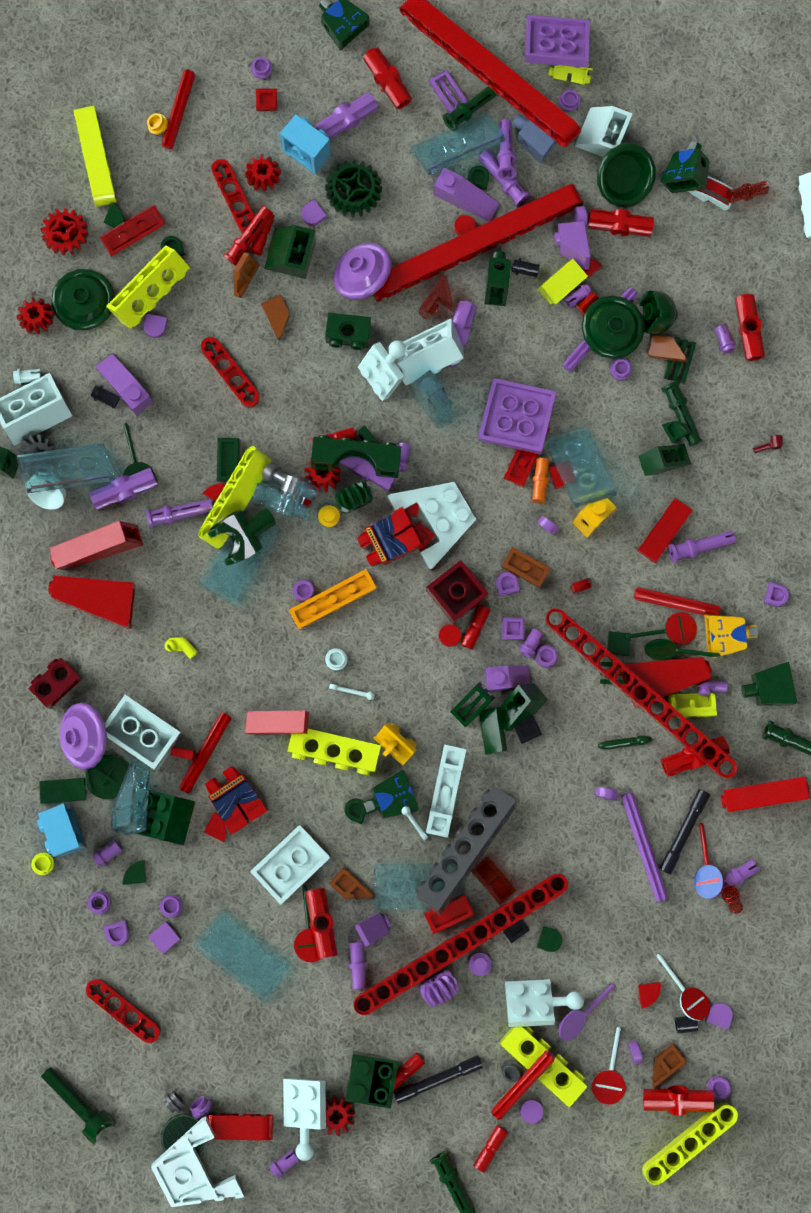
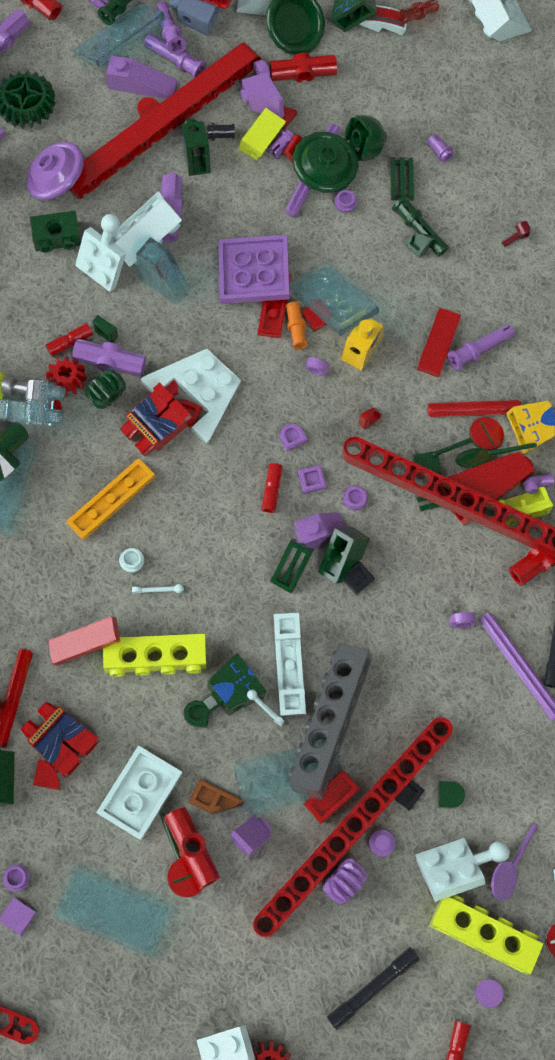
camera: 15 degrees left, 10 degrees down
medium lavender tile [293,580,315,602] -> none
dark green arch [311,435,402,479] -> none
yellow plate [318,505,340,527] -> none
dark green slope [345,1051,398,1109] -> none
medium lavender pin [349,941,367,989] -> none
yellow hips [373,722,417,766] -> none
red piece [394,1053,425,1090] -> none
medium lavender pin [398,443,412,472] -> none
clear red slope [419,274,453,319] -> none
dark red brick [426,560,489,625] -> none
red tile [439,624,461,647] -> none
dark green tile [467,166,489,190] -> none
clear red slope [471,856,516,905] -> none
dark green tile [479,707,507,755] -> none
red axle [491,1050,555,1120] -> none
dark orange plate [501,547,551,588] -> none
dark grey plate [502,1059,525,1082] -> none
medium lavender pin [519,629,544,658] -> none
dark green piece [598,735,652,750] -> none
dark green arch [639,444,691,476] -> none
dark orange tile [648,335,688,363] -> none
red piece [735,293,765,361] -> none

